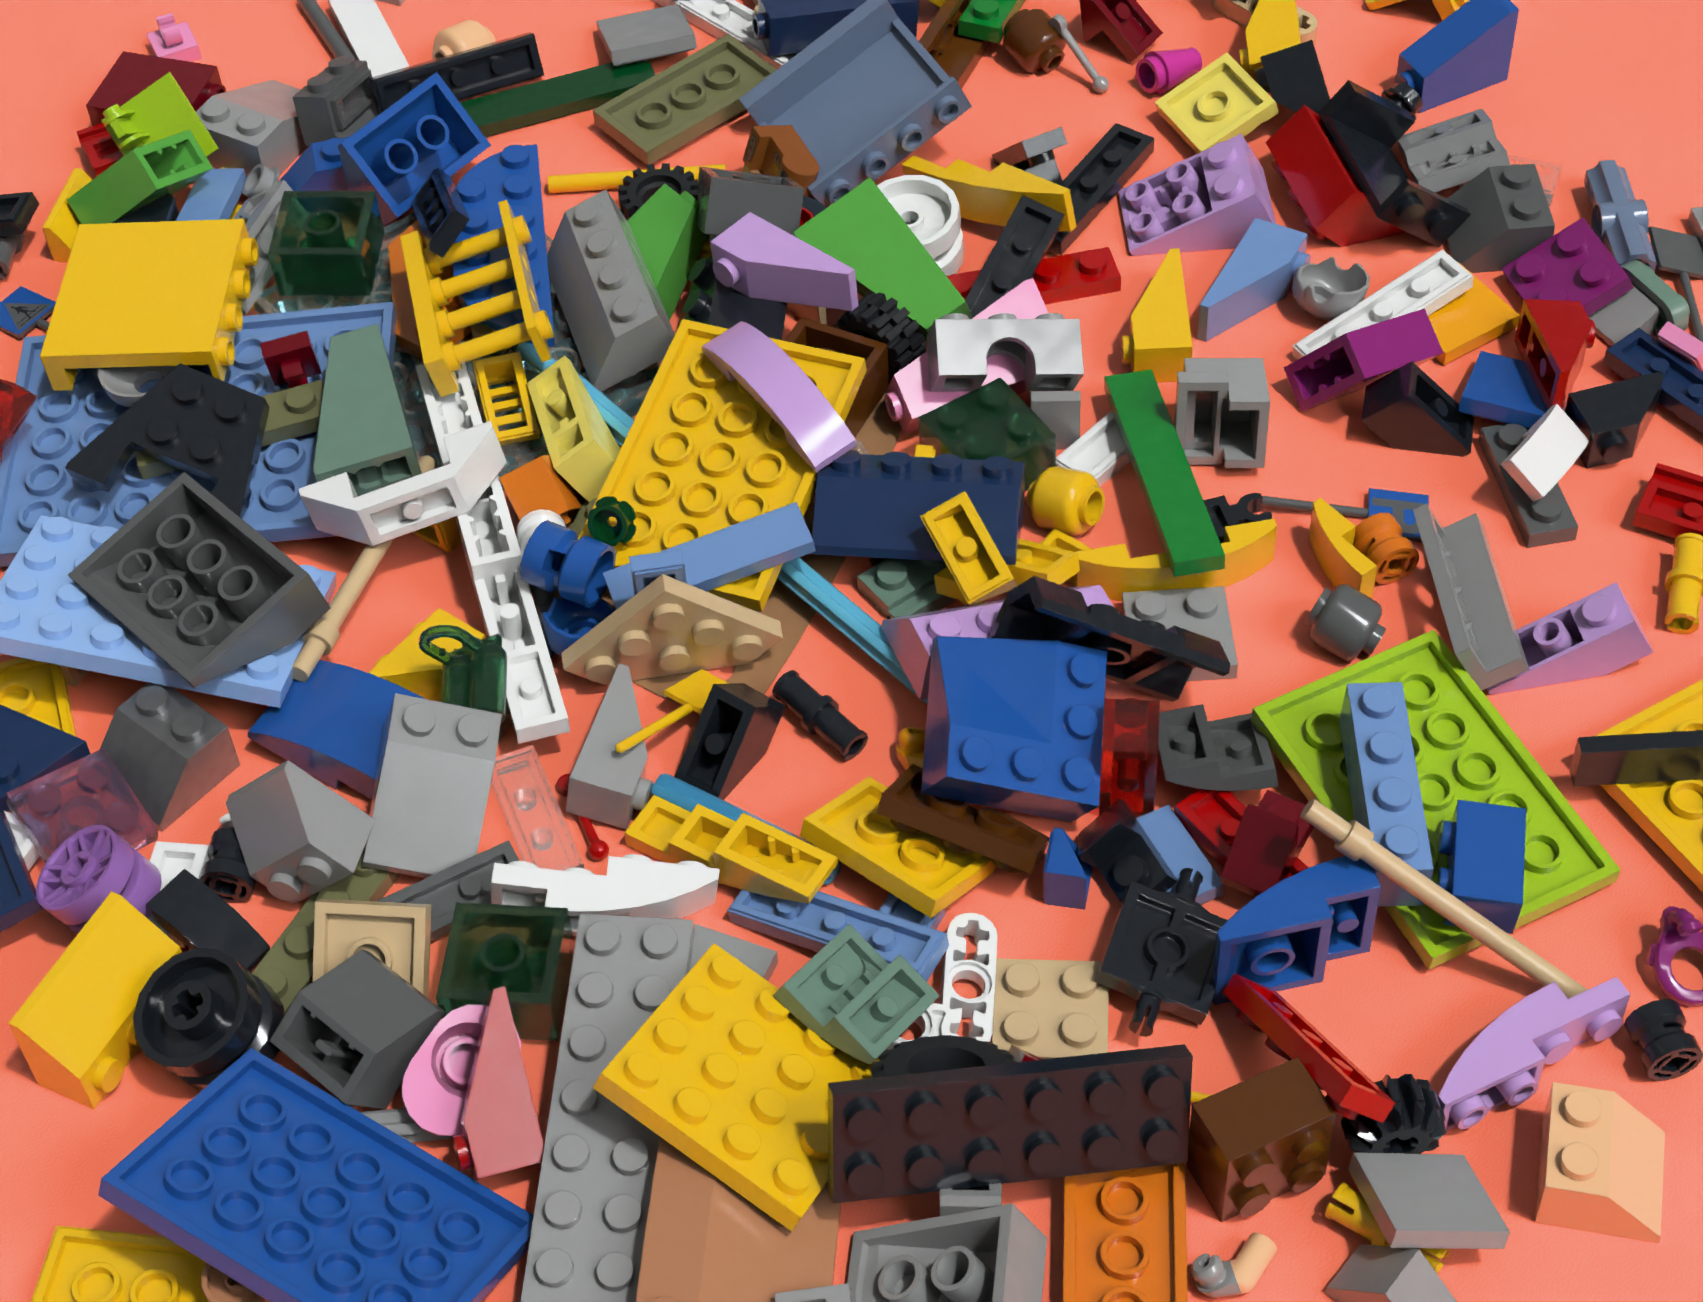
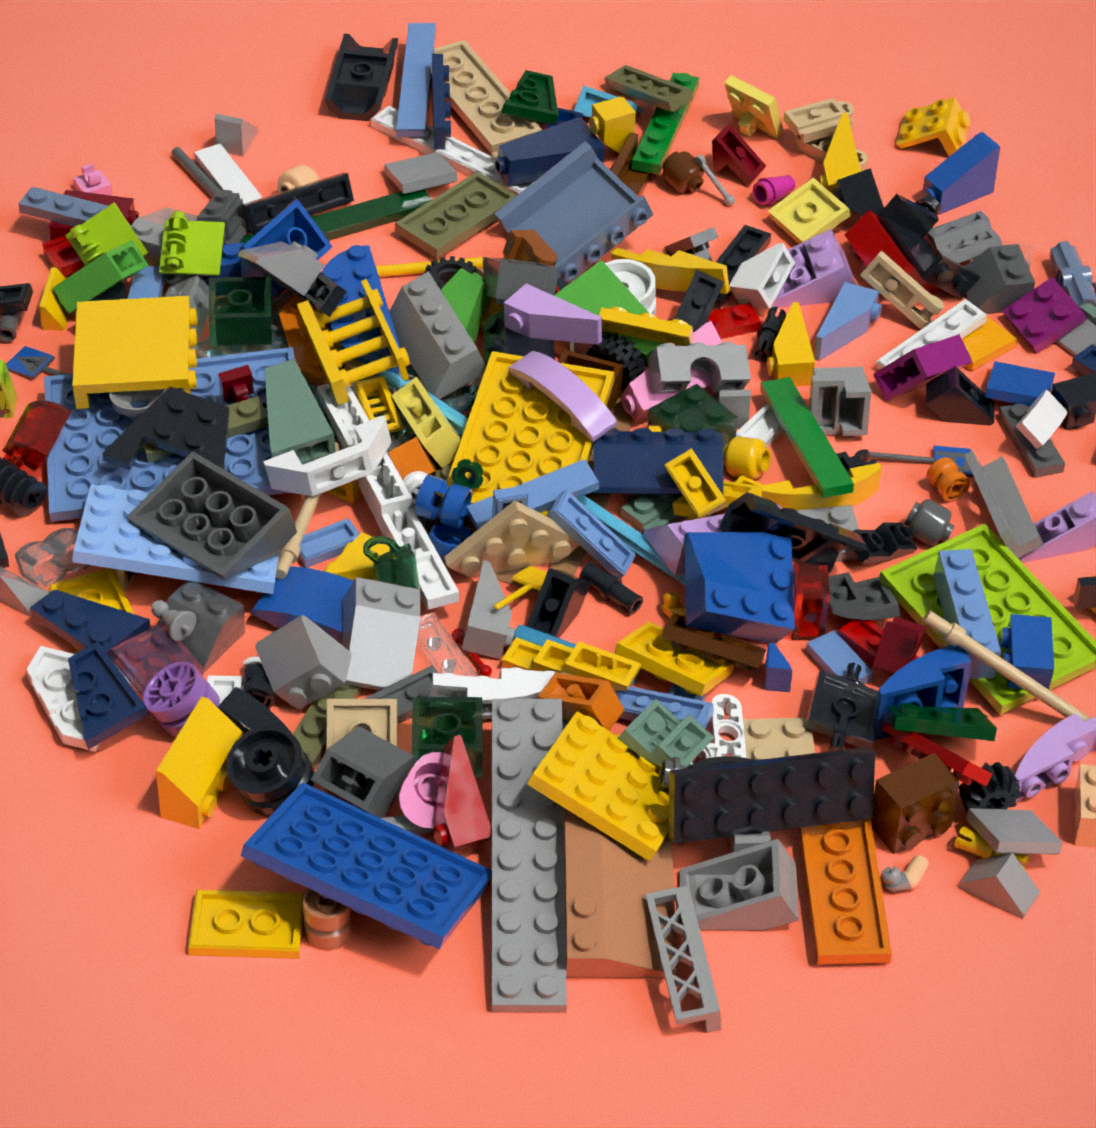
camera: 10 degrees left, 5 degrees down
black slope [1077,798,1178,903] -> none
light grey hair [1292,257,1370,321] -> none
yellow slope [1309,497,1377,599] -> none
red slope [1514,299,1595,410] -> none
none -> sand blue plate [18,186,108,227]
none -> light grey piece [151,600,196,641]
none -> lime hinge [159,211,225,276]
none -> light grey slope [237,241,324,296]
none -> medium blue tile [298,518,360,568]
none -> orange slope [538,672,625,731]
none -> medium blue tile [547,489,636,578]
none -> yellow plate [599,307,694,346]
none -> dark grey plate [659,757,686,792]
none -> white slope [729,243,795,309]
none -> black pin [751,307,787,362]
none -> black slope [853,522,917,564]
none -> tan plate [860,251,944,329]
none -> dark green wing [886,703,997,742]

